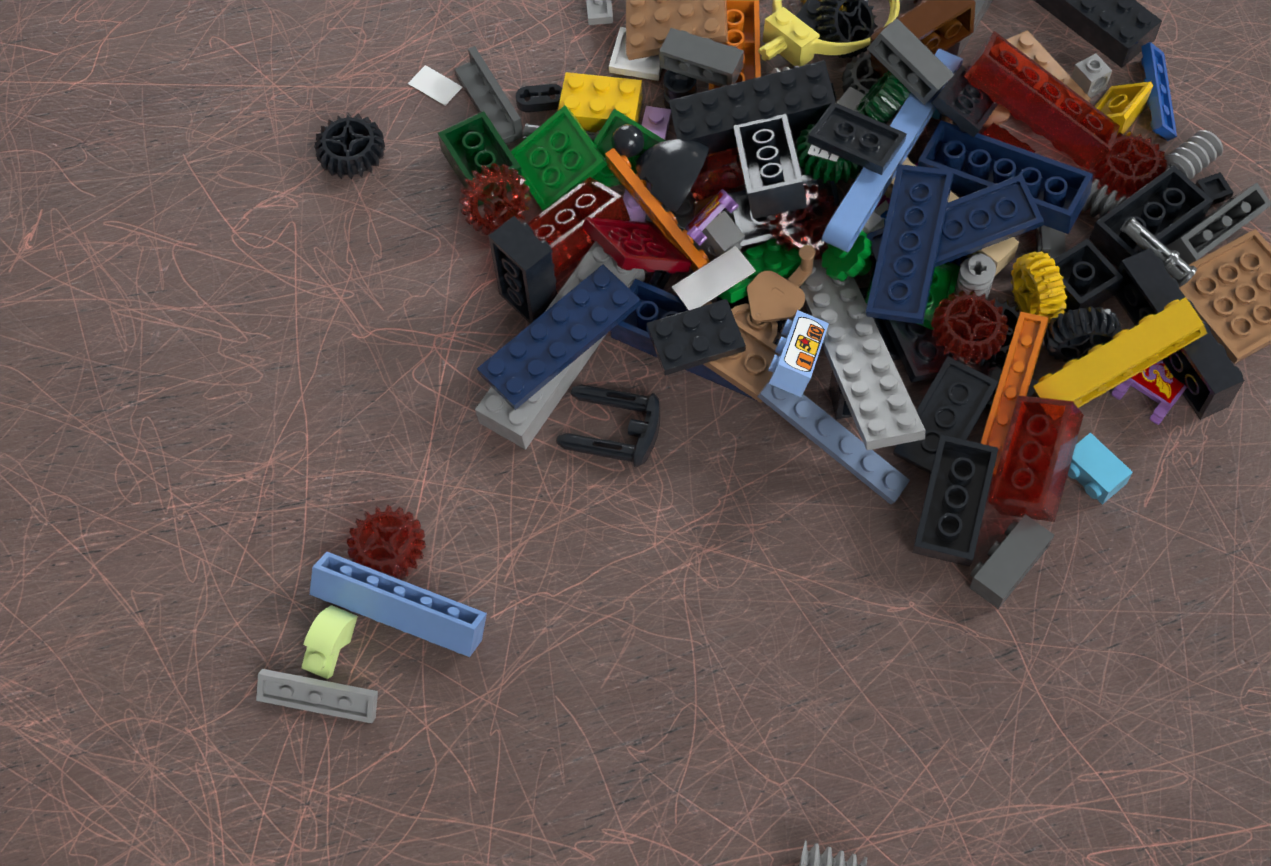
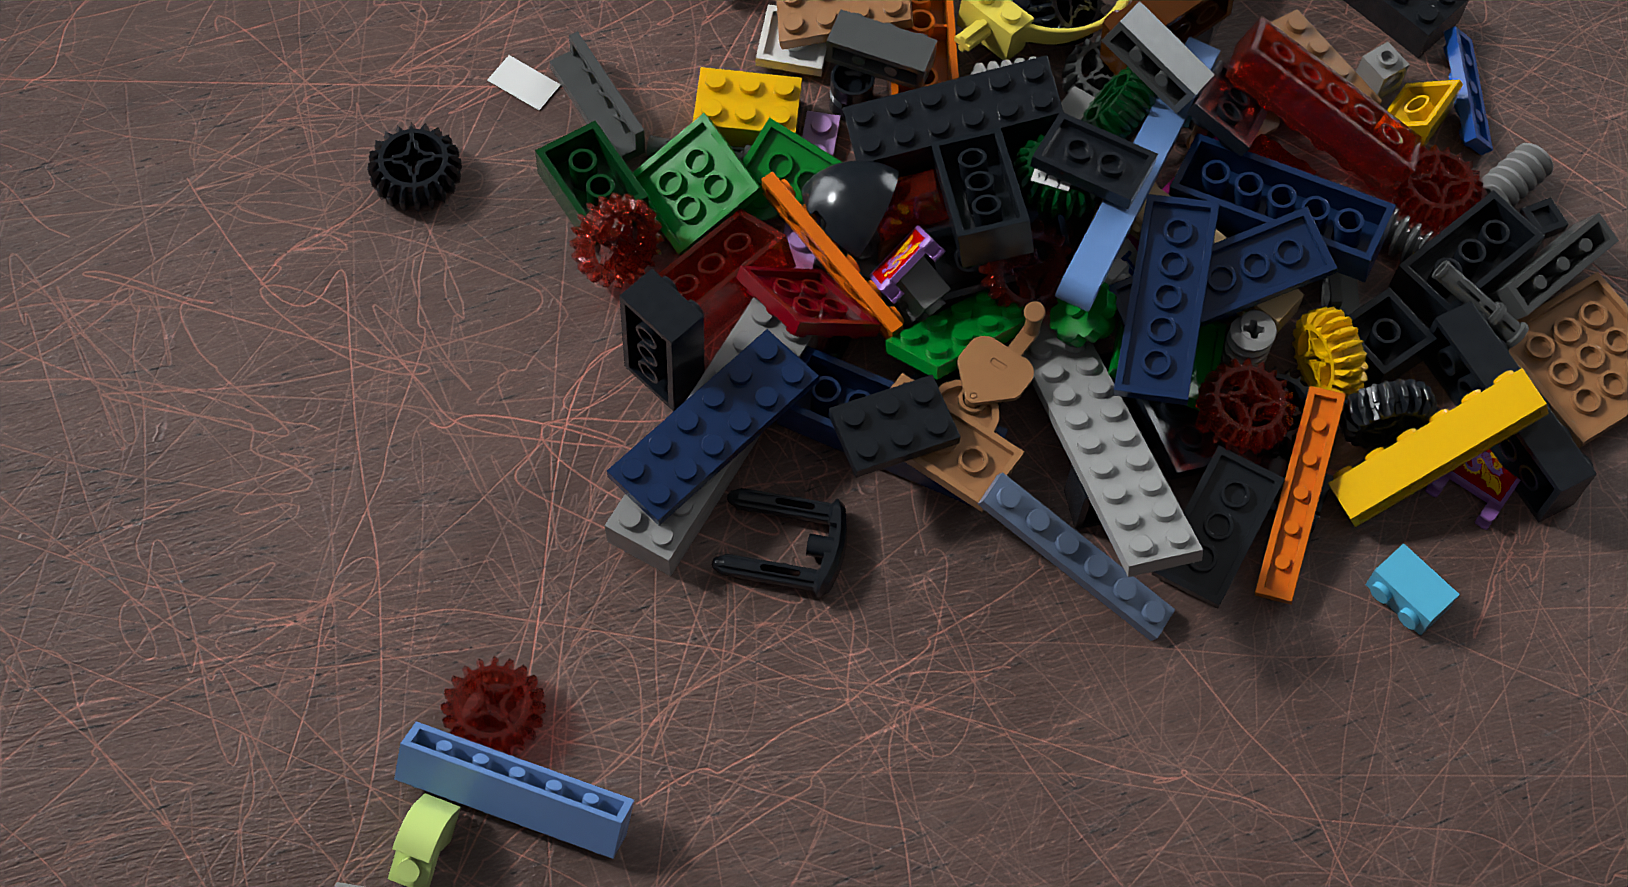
camera: 10 degrees left, 0 degrees up
black beam [515,84,562,112] -> none
black piece [611,124,645,158] -> none
white sticker [672,246,756,310] -> none
brick [768,310,829,397] -> none
black brick [912,434,999,567] -> none
dark grey brick [970,514,1055,609] -> none
clear red brick [988,395,1084,522] -> none

